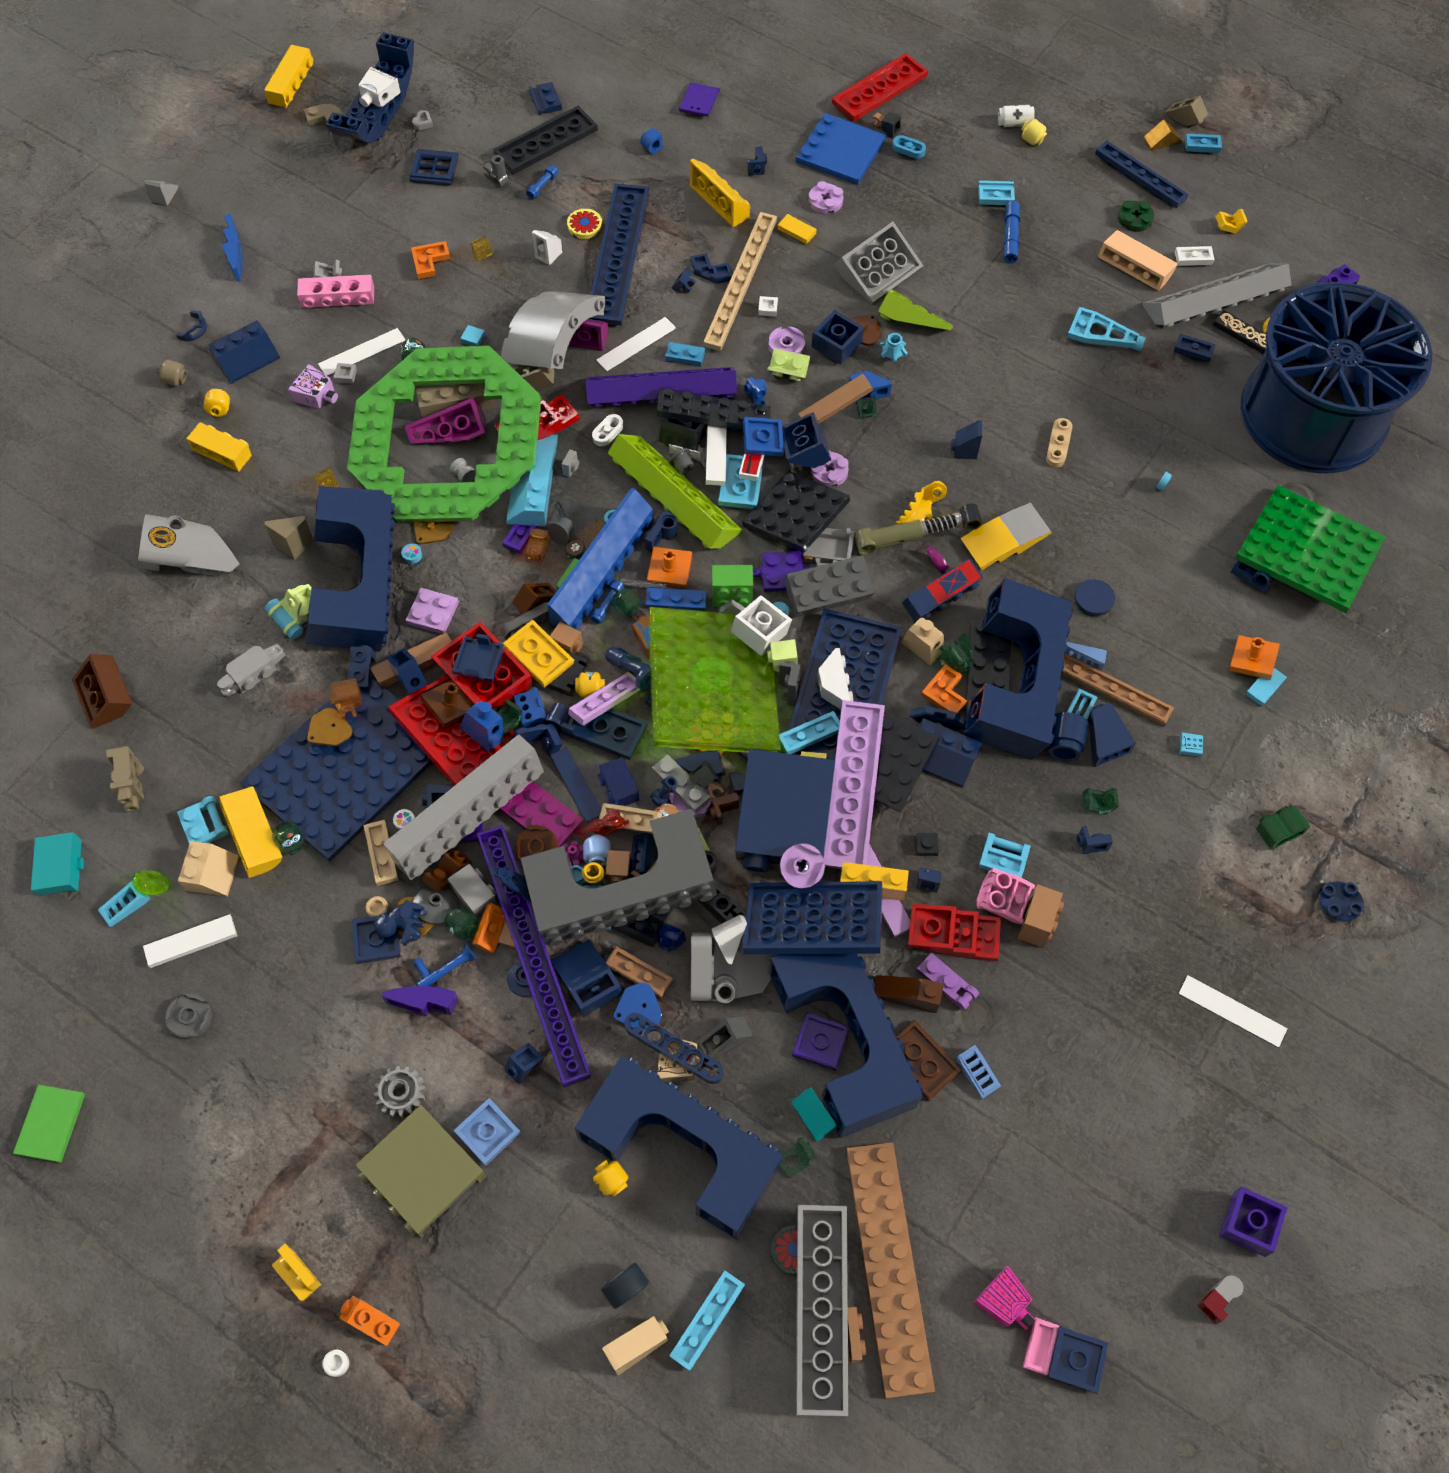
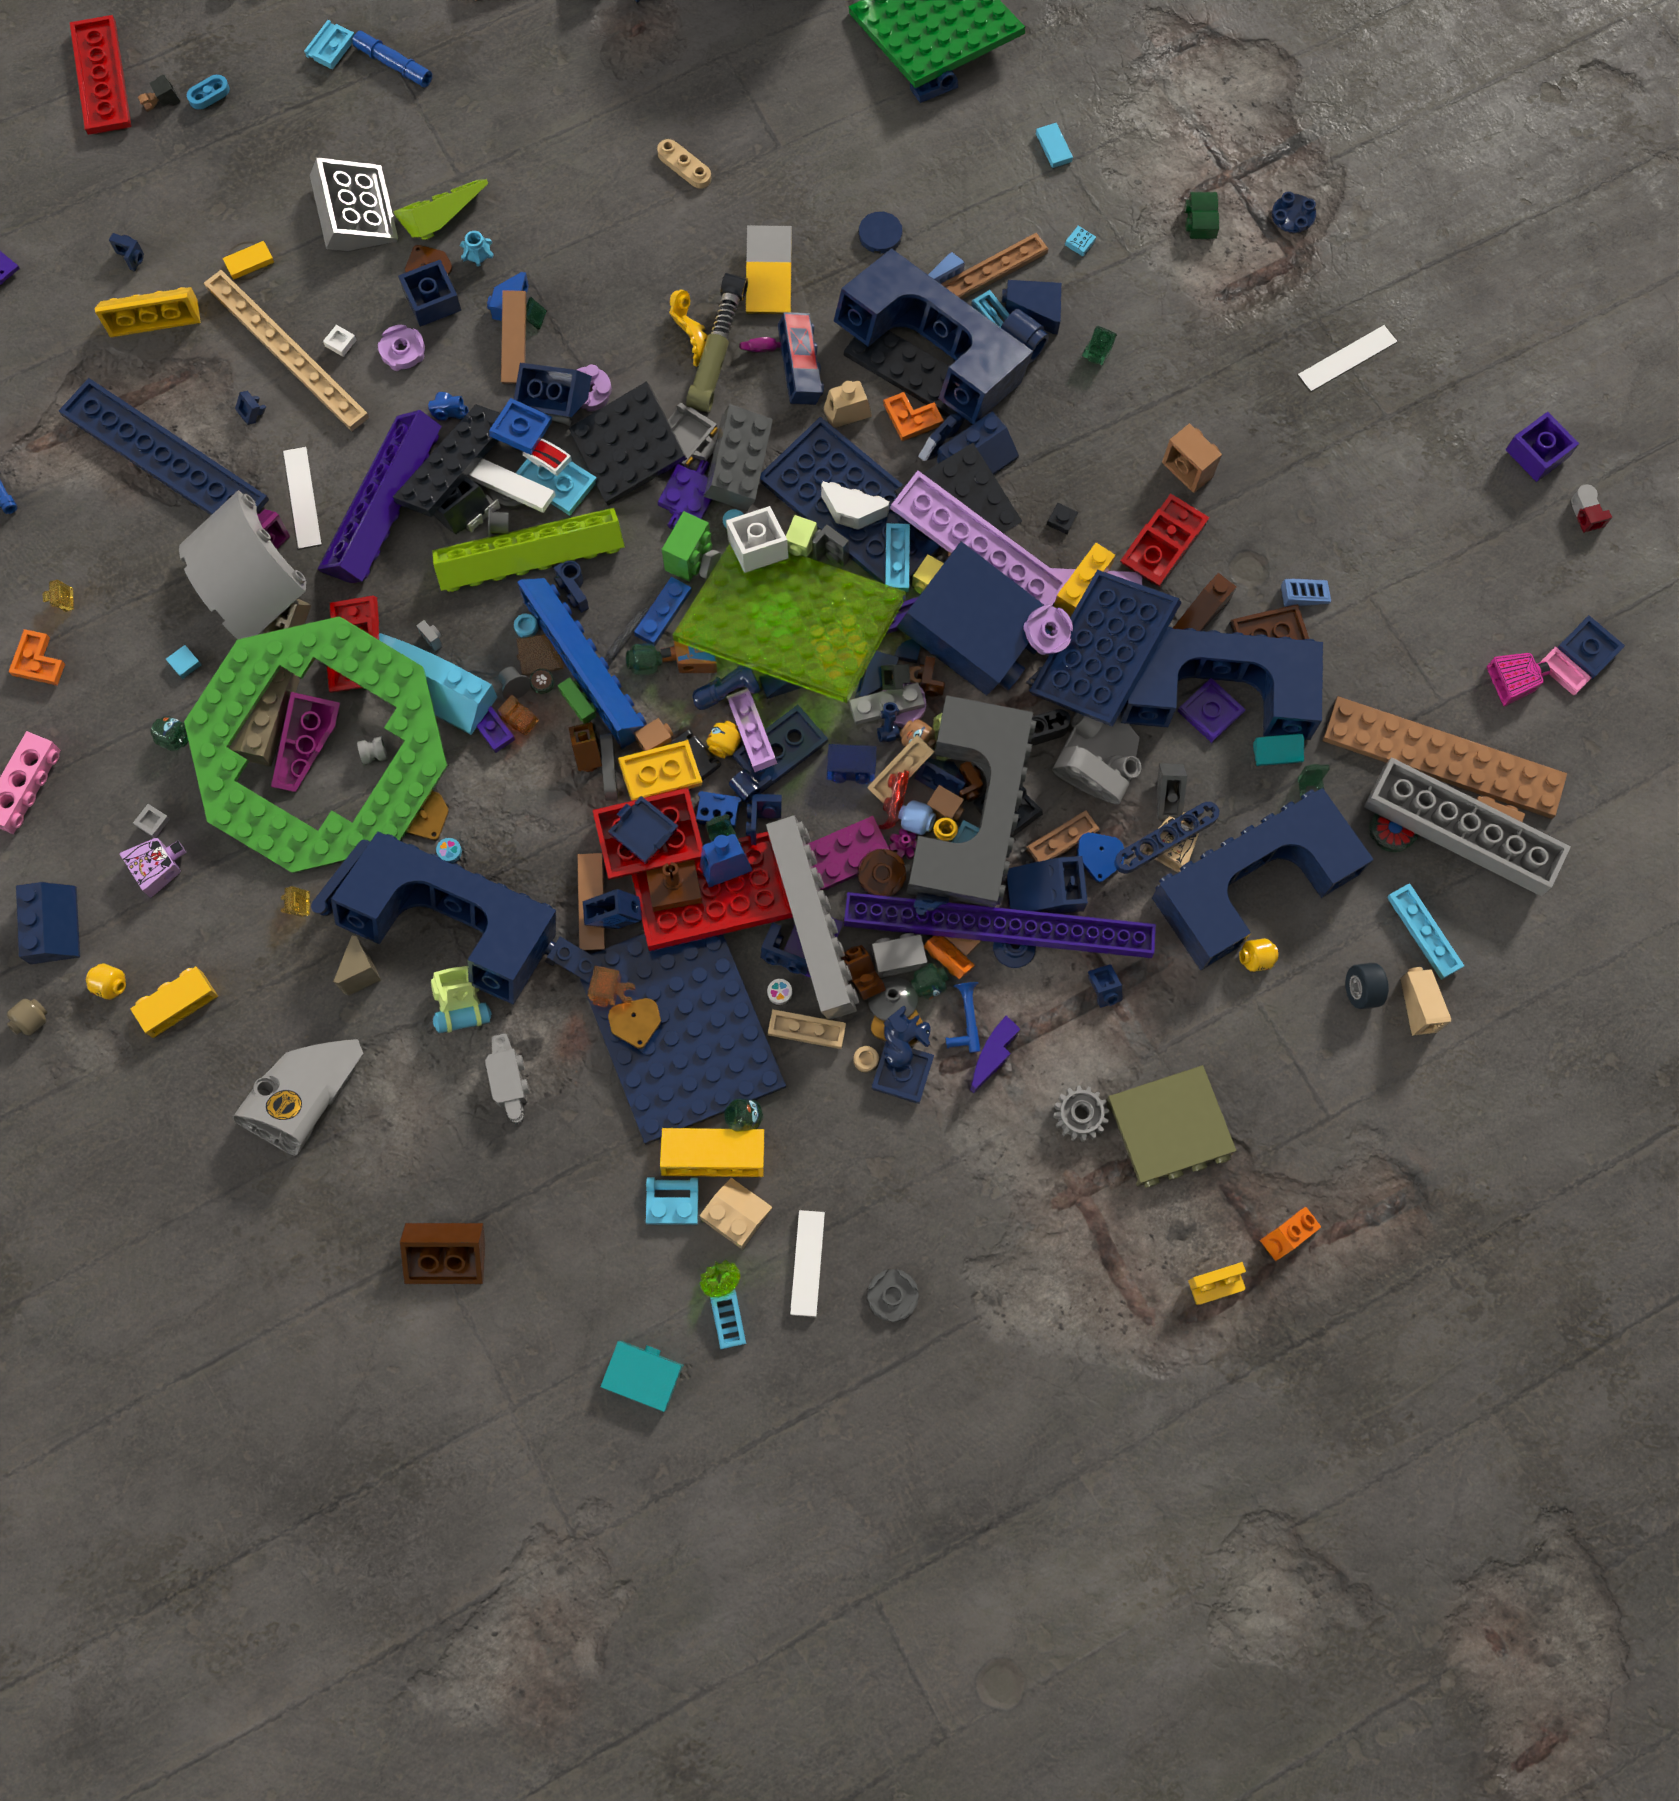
camera: 65 degrees left, 10 degrees up
bright green tile [13,1085,85,1163] -> none
dark tan hips [106,746,145,812] -> none
white sticker [318,328,405,376] -> none
white tile [323,1350,349,1377] -> none
lavender plate [406,588,459,634] -> none
medium blue plate [454,1098,521,1166] -> none
white slope [532,230,562,266] -> none
dark blue sticker [551,747,602,822] -> none
tile [567,209,602,239] -> none
blue bar [590,580,624,624] -> none
white plate [592,414,623,446] -> none
blue plate [640,128,663,154] -> none
orange tile [647,547,692,589] -> none
clear blue cone [657,923,686,952] -> none
dark azure plate [665,342,705,367] -> none
dark blue tile [690,253,733,284] -> none
white slope [712,915,747,964] -> none
yellowish green bracket [768,348,810,381] -> none
blue plate [796,113,886,185] -> none
lavender plate [808,181,843,214] -> none
dark blue bracket [916,867,942,893] -> none
medium lavender plate [916,953,979,1010] -> none
clear green brick [937,633,973,672] -> none
dark blue slope [951,420,982,459] -> none
bright pink slope [976,868,1035,924] -> none
medium azure plate [979,832,1031,878] -> none
medium azure plate [1067,307,1146,352] -> none
dark blue bracket [1077,826,1113,854] -> none
medium azure tile [1156,472,1172,491] -> none
orange tile [1229,635,1280,680] -> none

